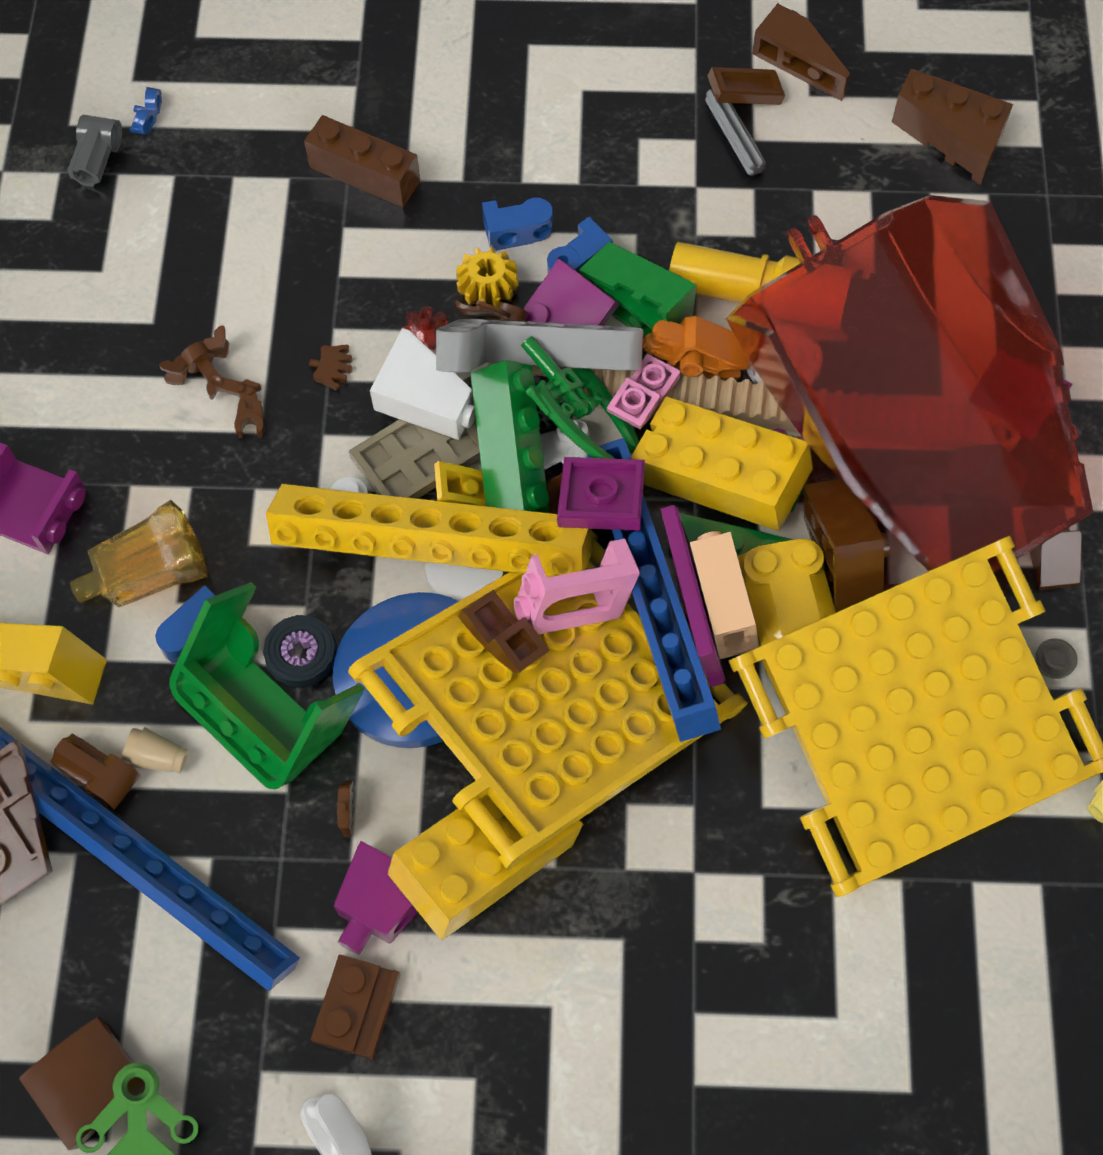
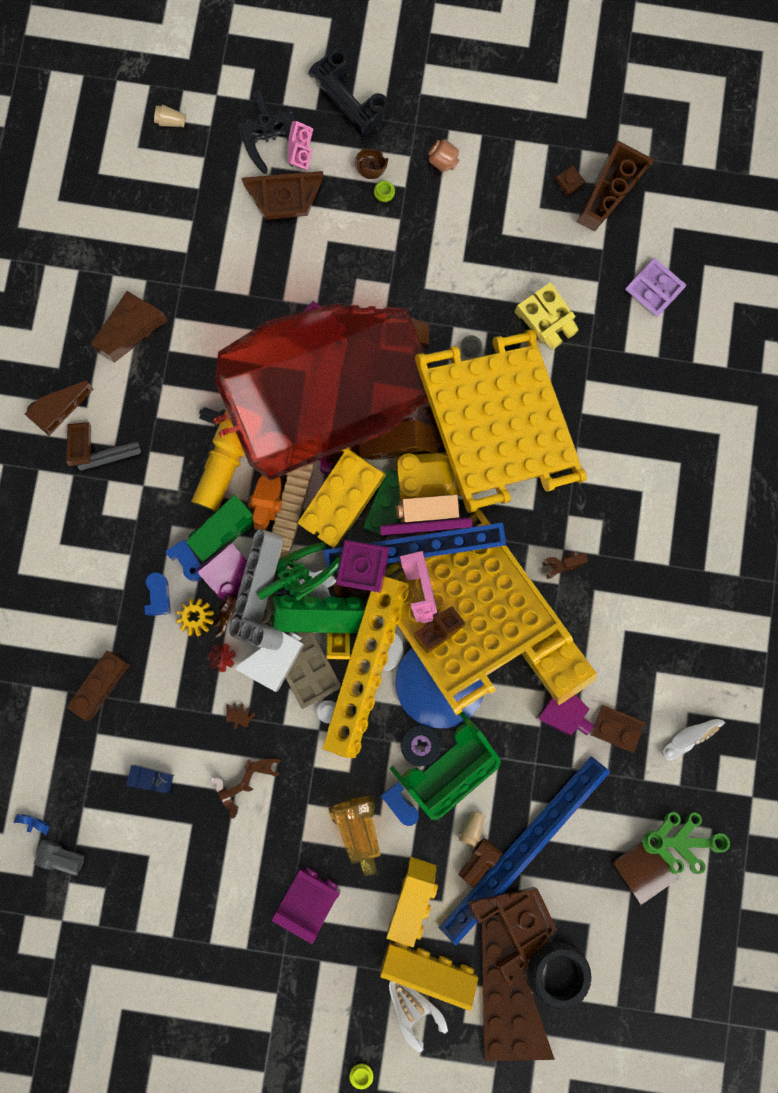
camera: 90 degrees left, 15 degrees up
reddish brown piece [337,780,354,837] -> none
bright pink slope [607,354,680,429] -> none
none -> dark blue leg [126,764,174,793]
none -> reddish brown plate [541,551,588,580]

